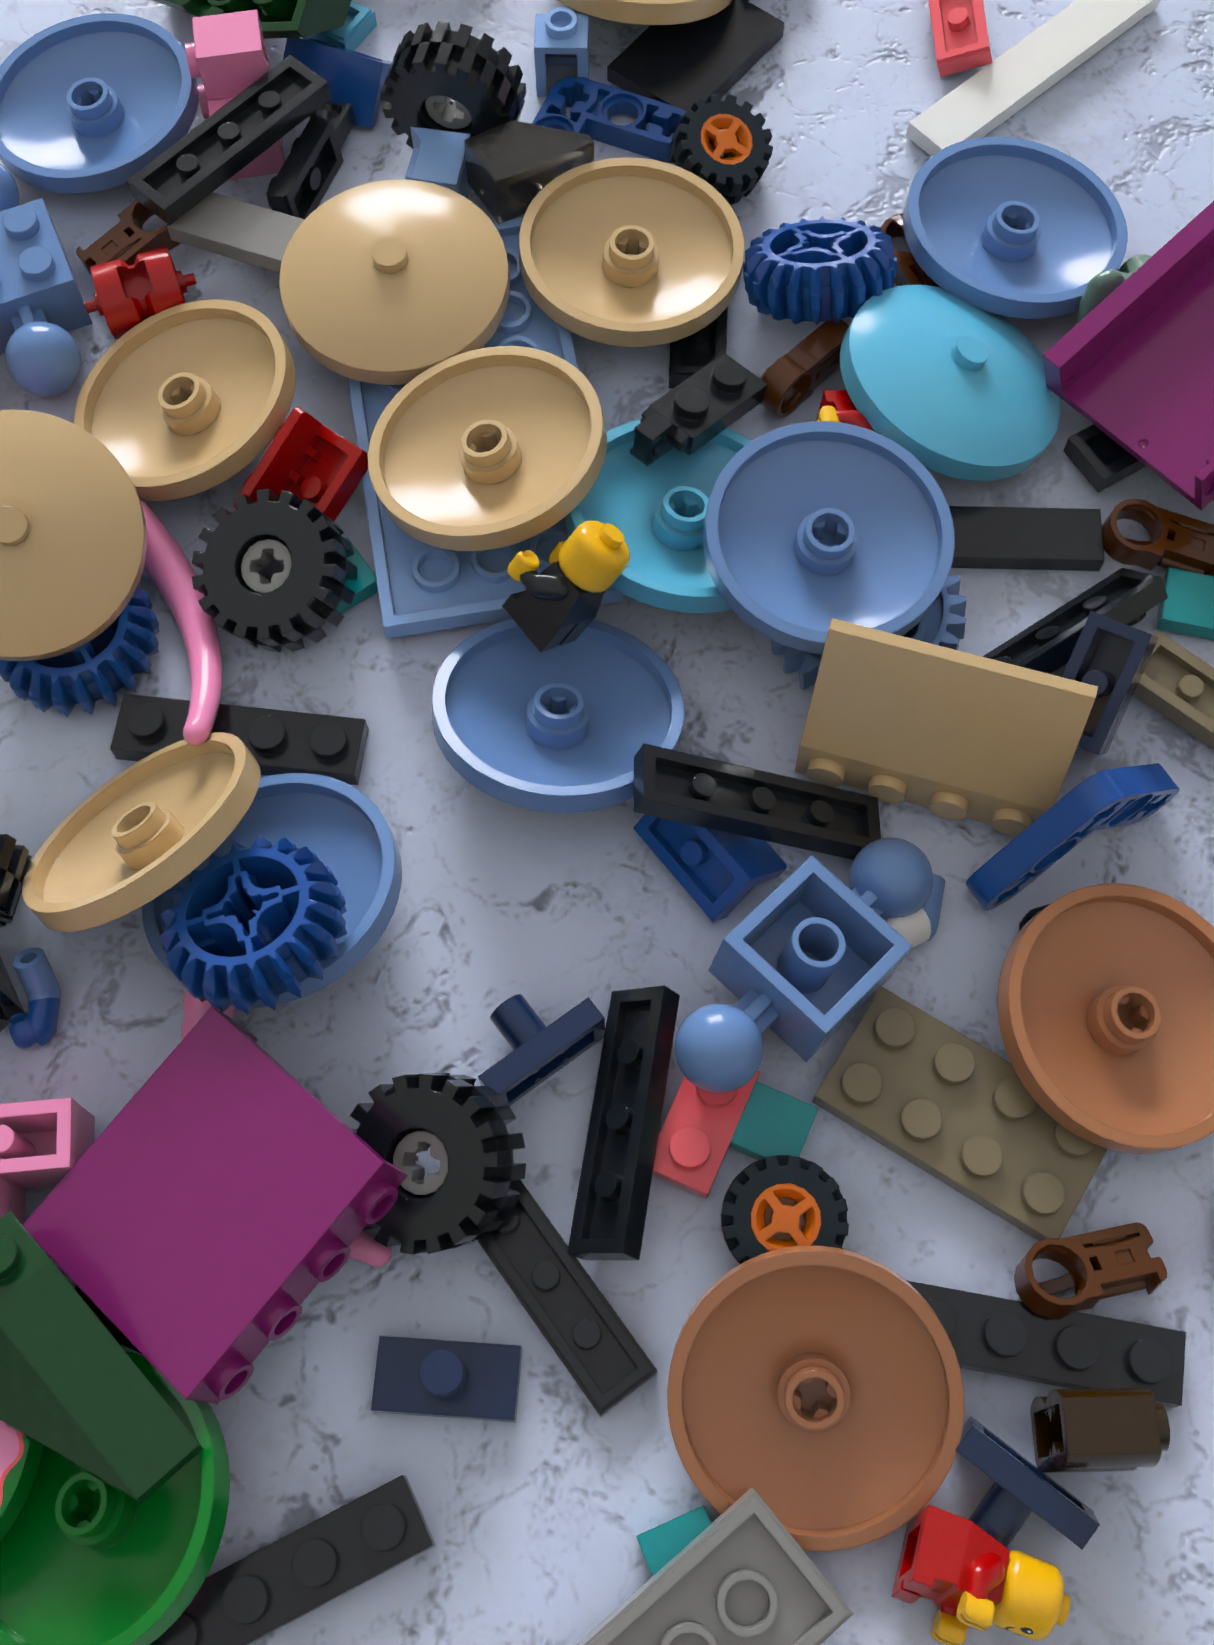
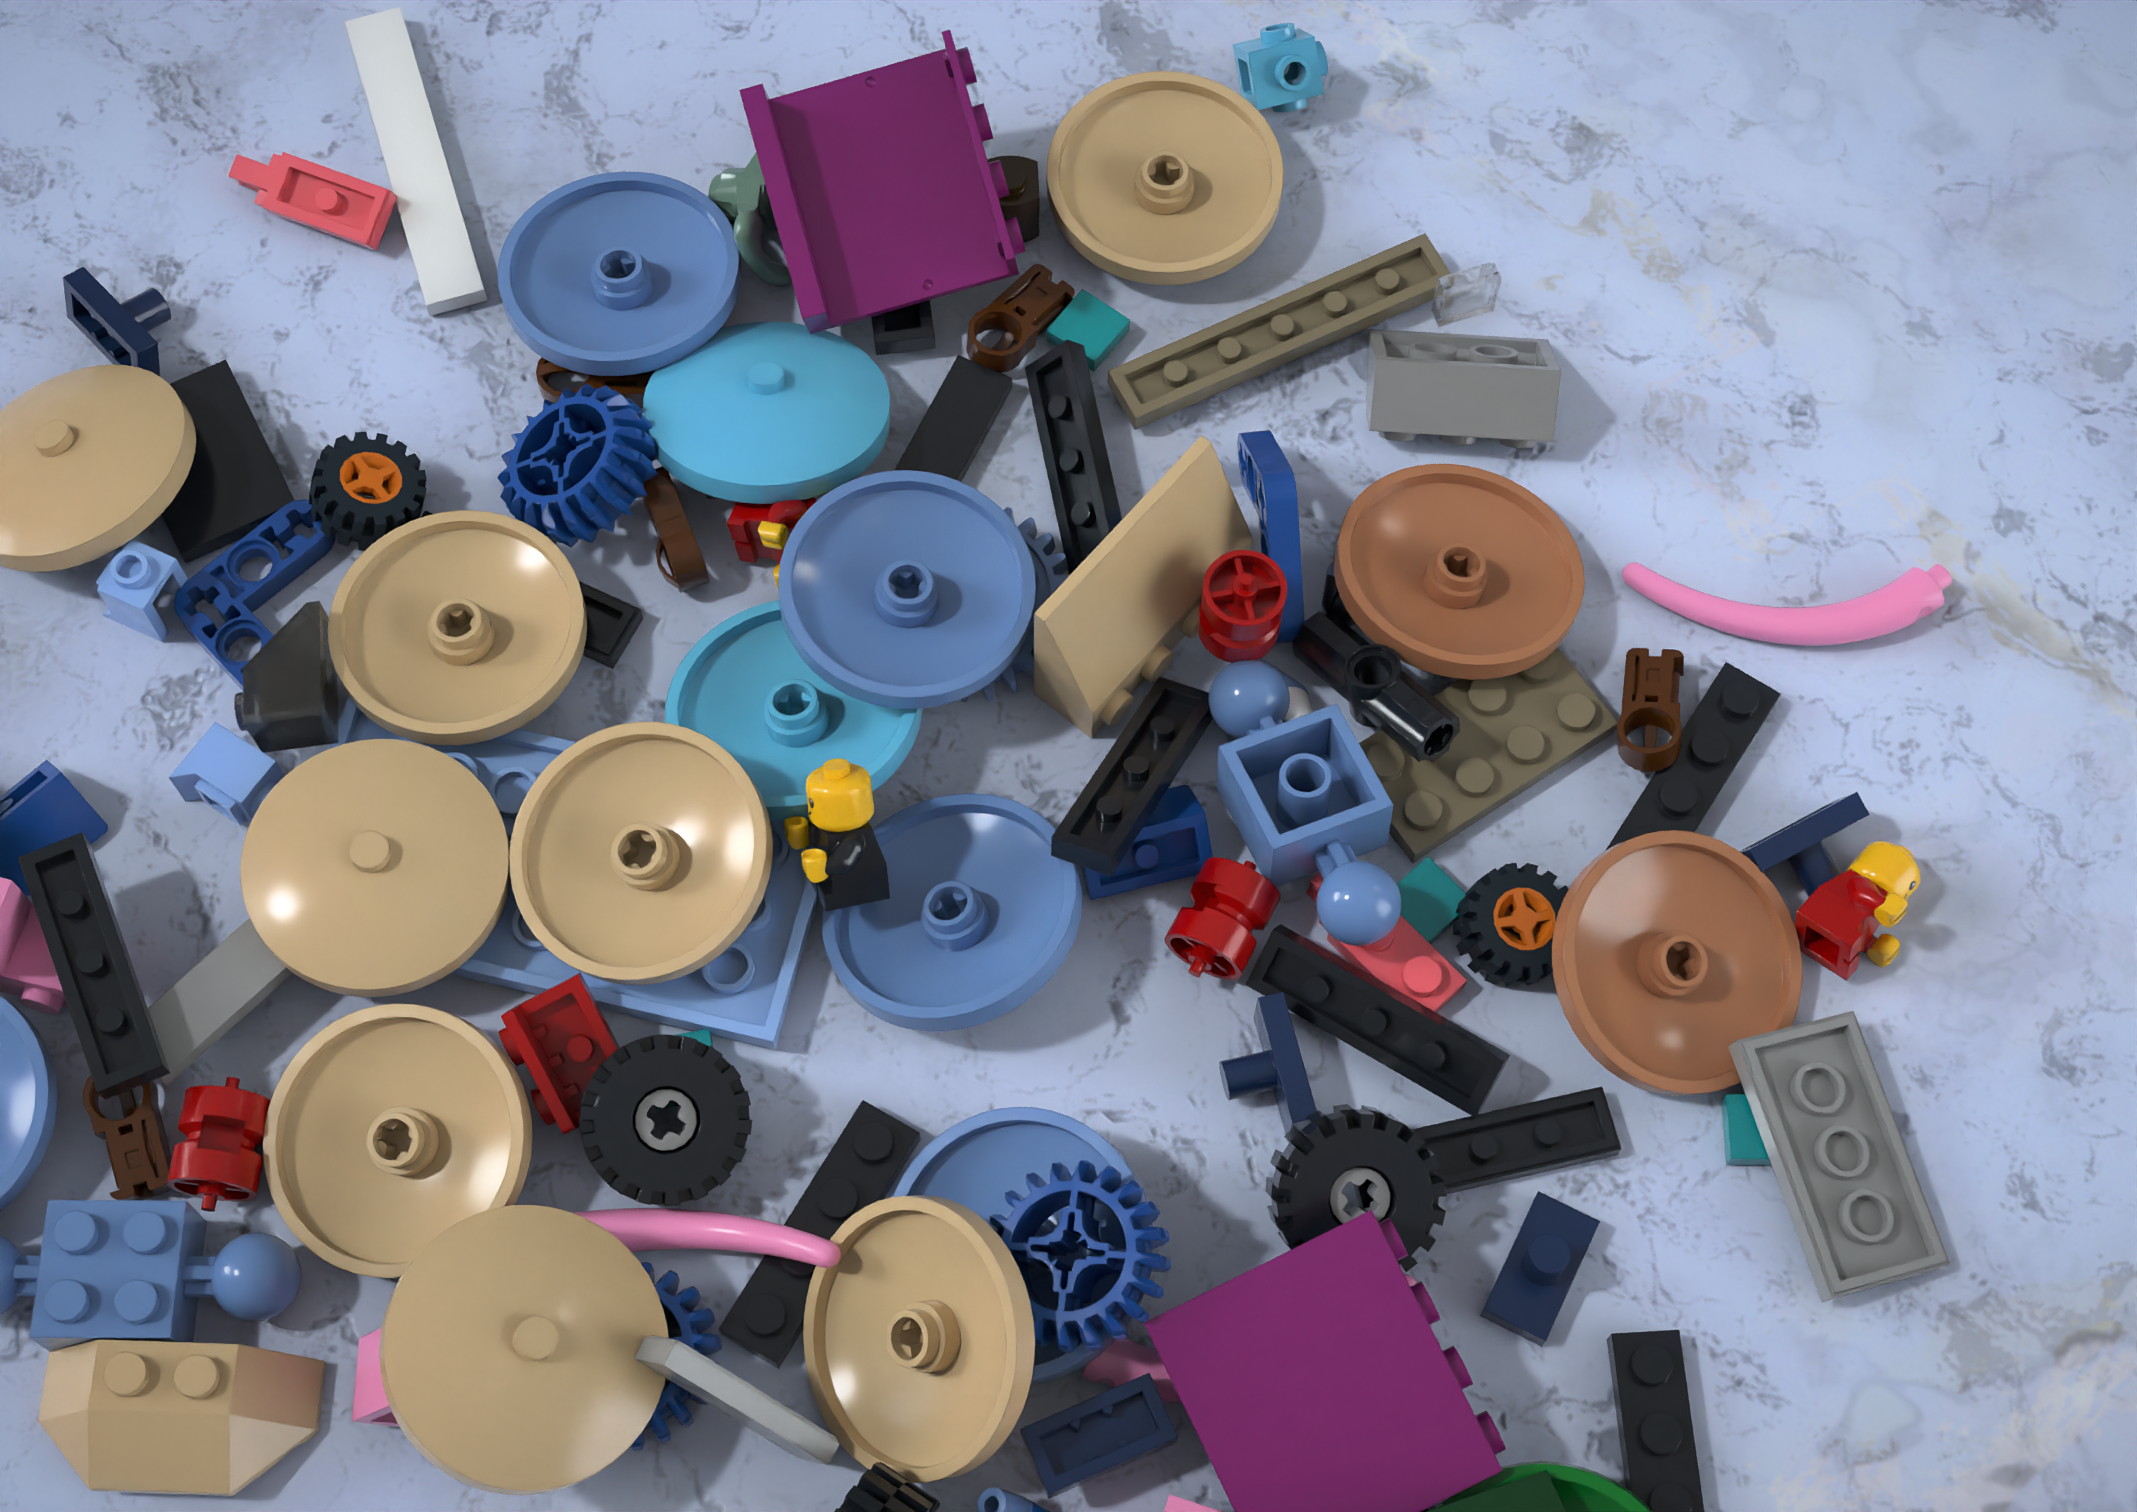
camera: 70 degrees left, 0 degrees up
black hinge [266,101,356,219] -> none
black bush [381,21,526,167] -> none
black hinge [630,353,768,466] -> none
dark brown brick [1030,1388,1170,1473] -> none
dark blue brick [1062,611,1159,755] -> none
none -> light grey tile [634,1335,840,1466]
none -> dark blue tile [1020,1373,1178,1499]
none -> red wheel [1164,857,1281,980]
none -> red wheel [1197,550,1287,663]
none -> black piece [1292,611,1460,762]

